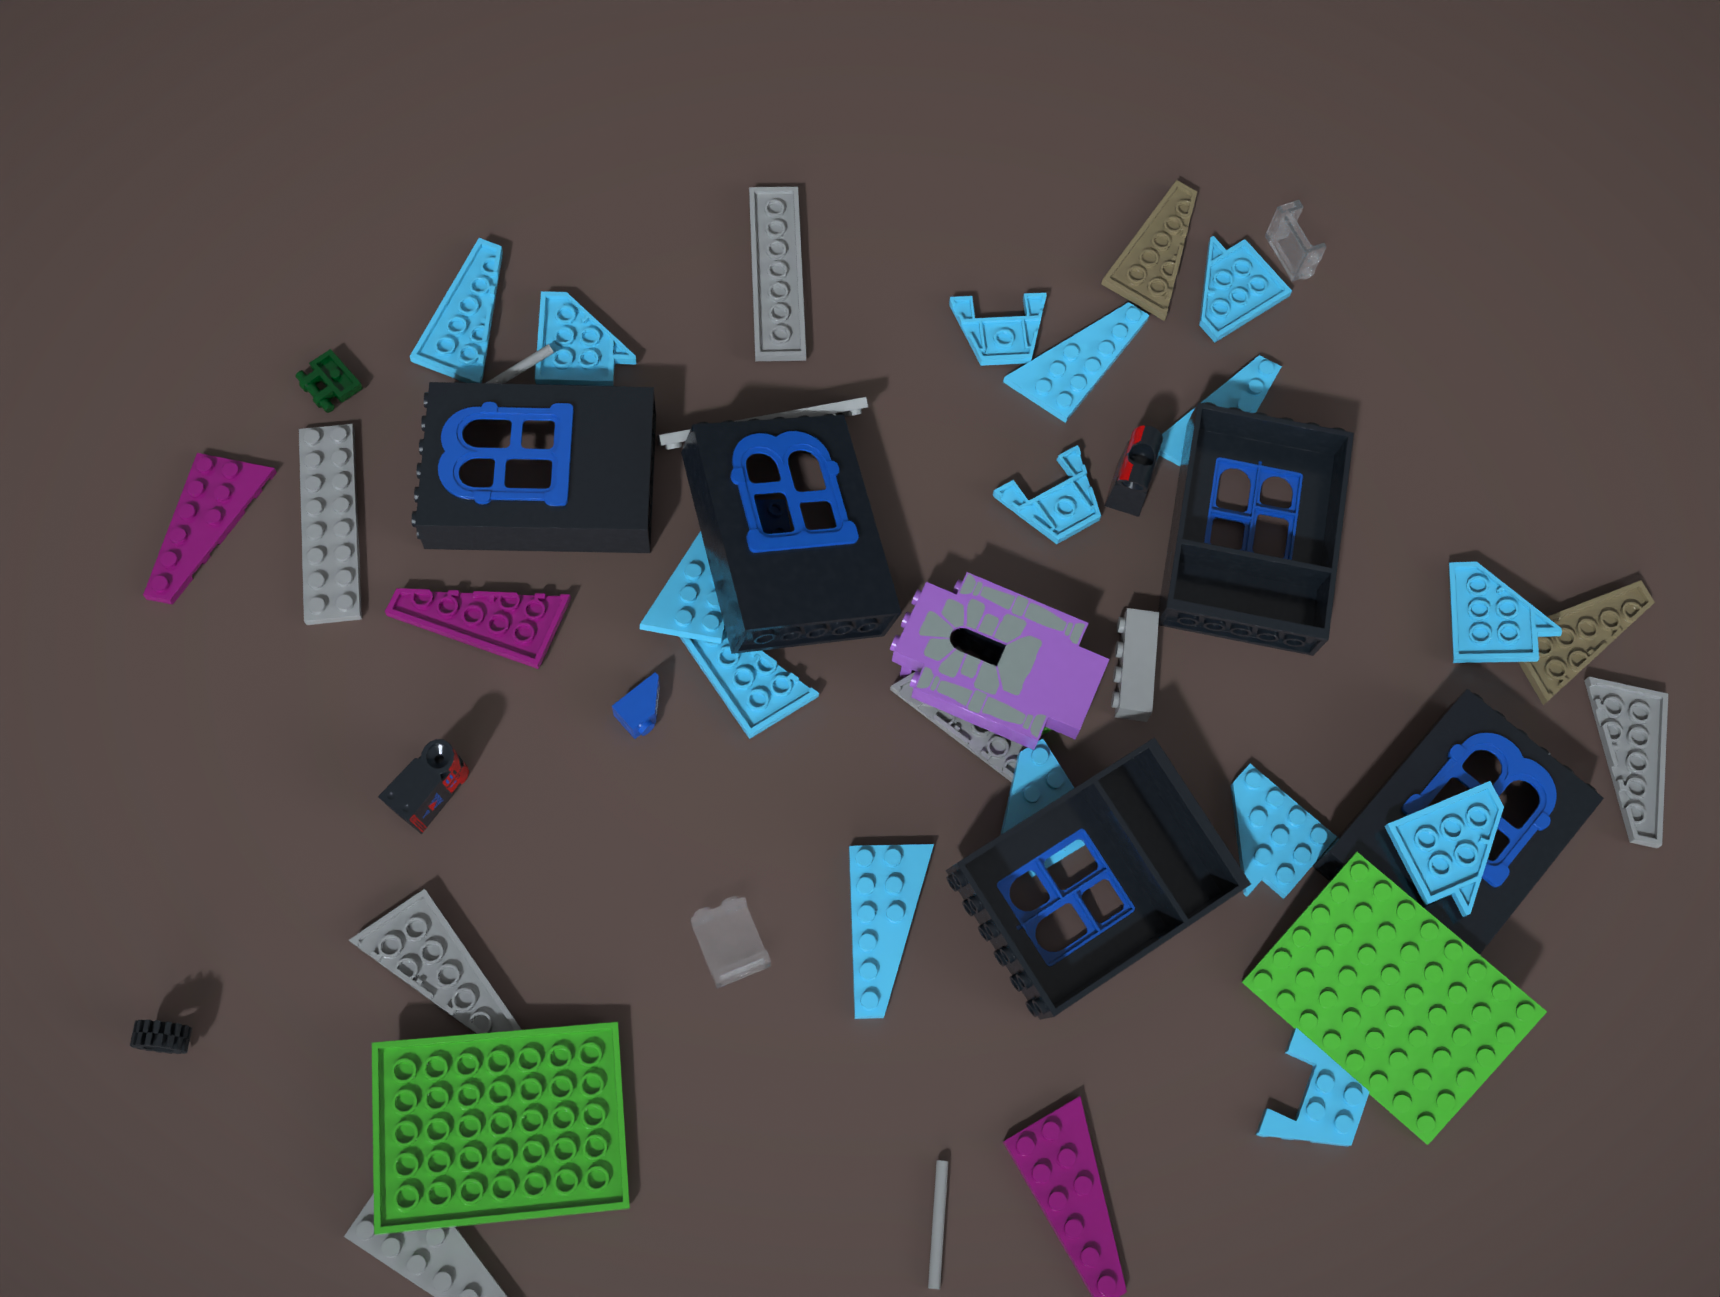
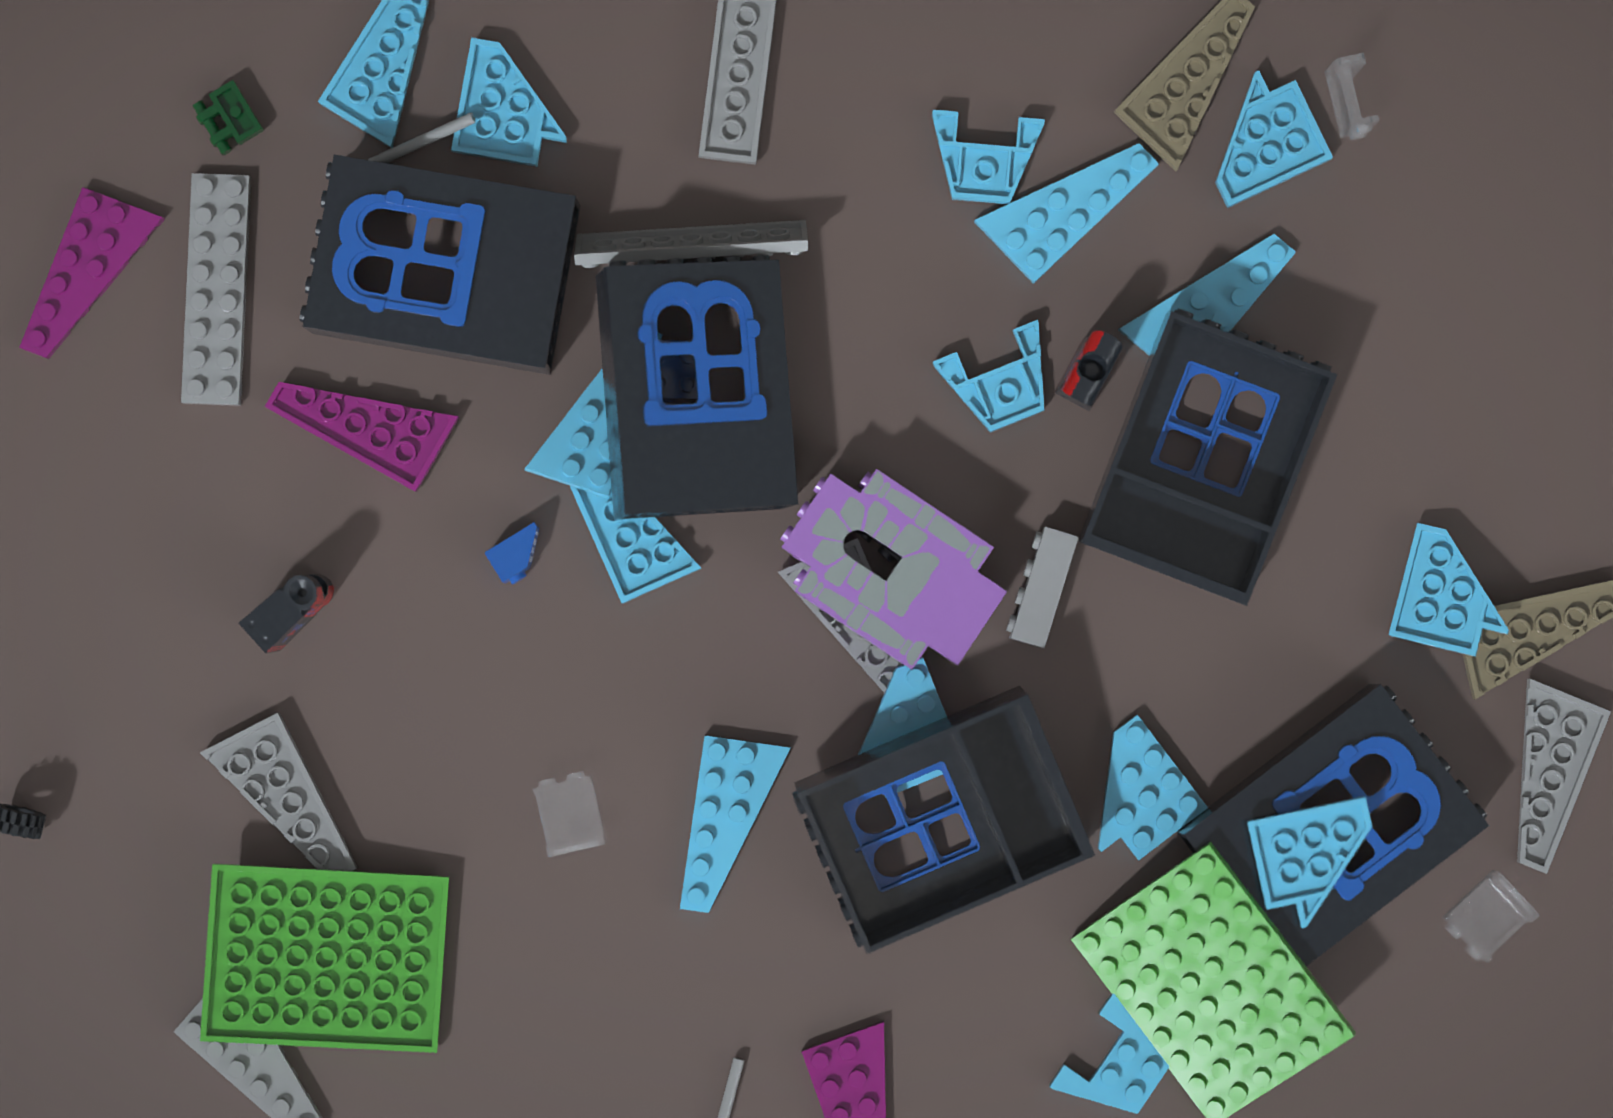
camera: 20 degrees right, 20 degrees up
none -> clear panel [1442,870,1540,963]

